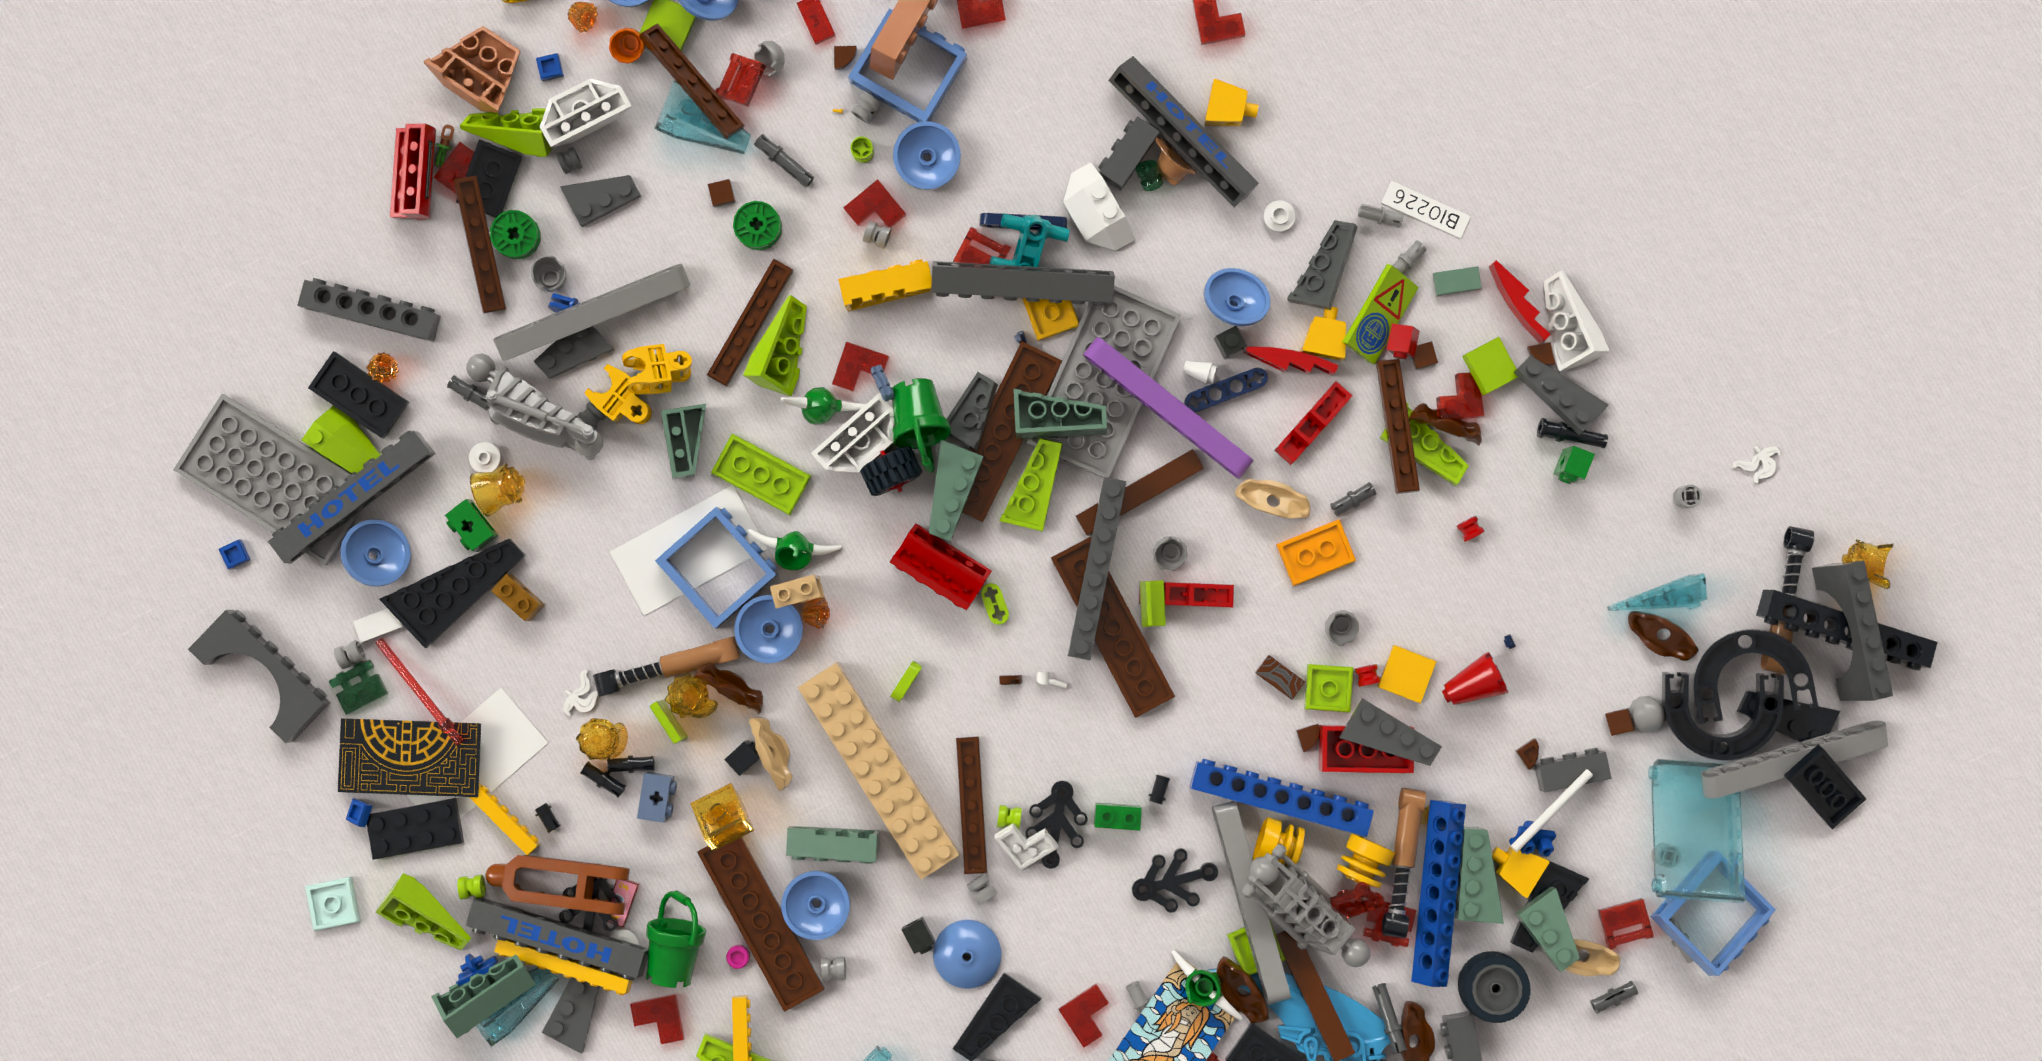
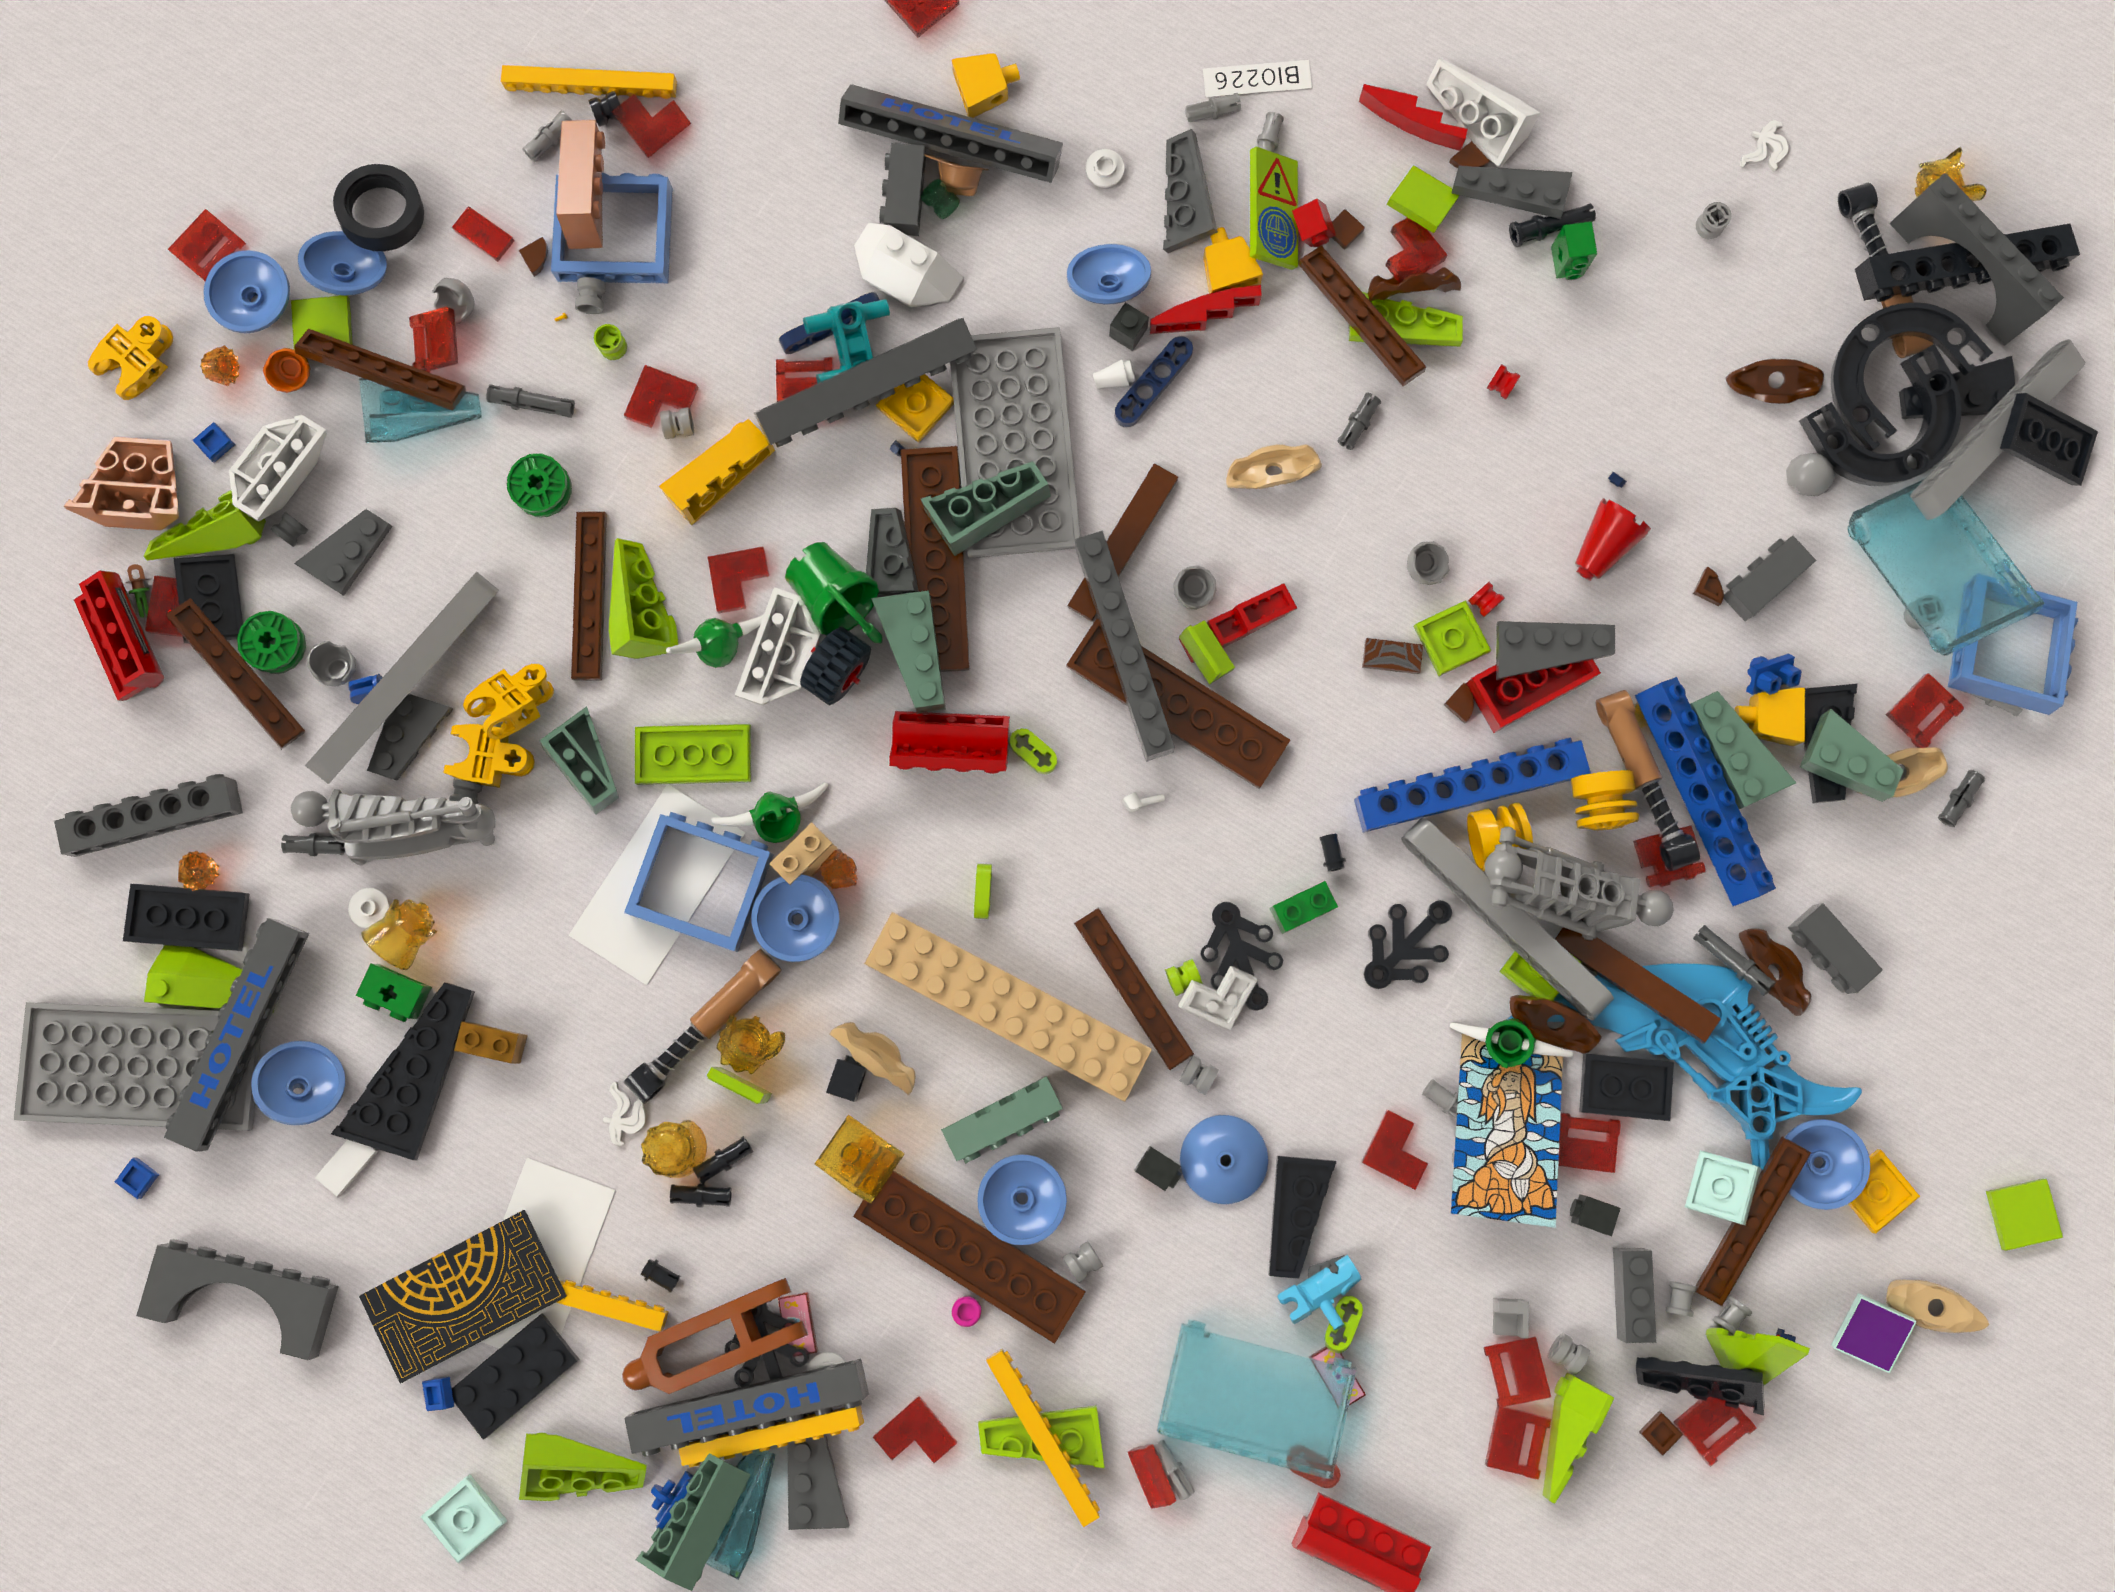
camera: 30 degrees left, 5 degrees down
clear green plate [329,660,388,715] -> none
light grey wheel [334,640,366,669] -> none
clear red bar [375,638,464,746] -> none
lime wheel [457,875,486,900] -> none
sand blue brick [637,772,677,823] -> none
green piece [646,890,706,988] -> none
reddish brown piece [693,663,763,715] -> none
reddish brown tile [708,179,735,207] -> none
sand blue axle [871,365,895,401] -> none
medium blue dish [893,121,961,190] -> none
lime wing [999,438,1063,531] -> none
reddish brown tile [999,675,1022,685] -> none
medium lavender beam [1083,337,1253,479] -> none
red slope [1274,381,1353,465] -> none
light orange tile [1276,519,1356,586] -> none
clear red plate [1330,882,1384,918] -> none
yellow tile [1377,645,1437,704] -> none
sand green tile [1433,266,1482,296] -> none
wheel [1458,951,1531,1023] -> none
white axle [1510,769,1593,852] -> none
reddish brown tile [1605,708,1635,736] -> none
clear light blue wedge [1607,573,1707,611] -> none

